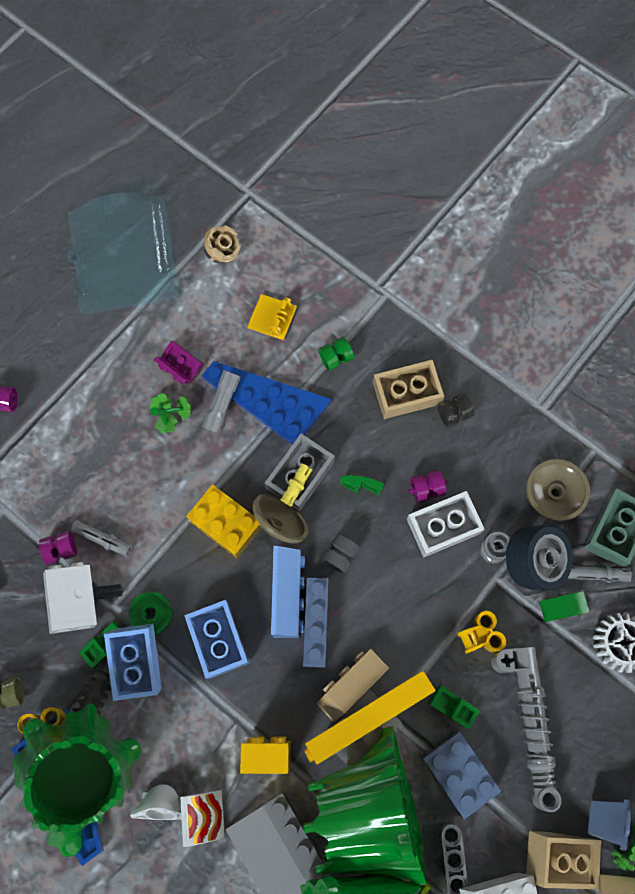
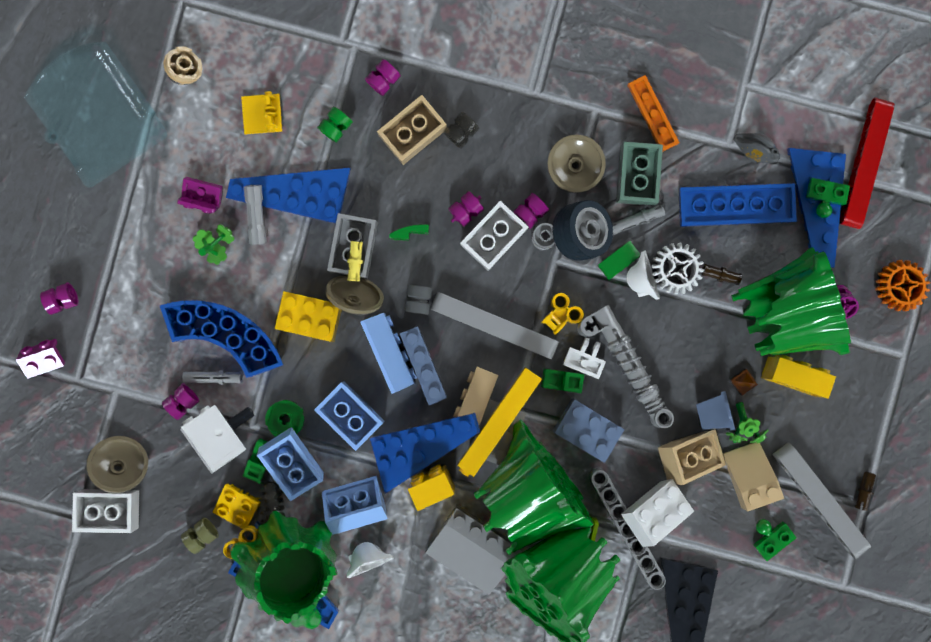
camera: 25 degrees left, 15 degrees up
slope [180,790,225,847] -> none
none -> blue brick [160,300,284,378]
none -> yellow hinge [212,484,261,529]
none -> light blue slope [322,476,388,535]
none -> magenta wheel [365,59,401,96]
none -> blue wing [370,413,480,494]
none -> light grey beam [430,292,559,360]
none -> magenta wheel [513,193,549,229]
none -> white hinge [563,337,606,379]
none -> white hat [627,250,660,300]

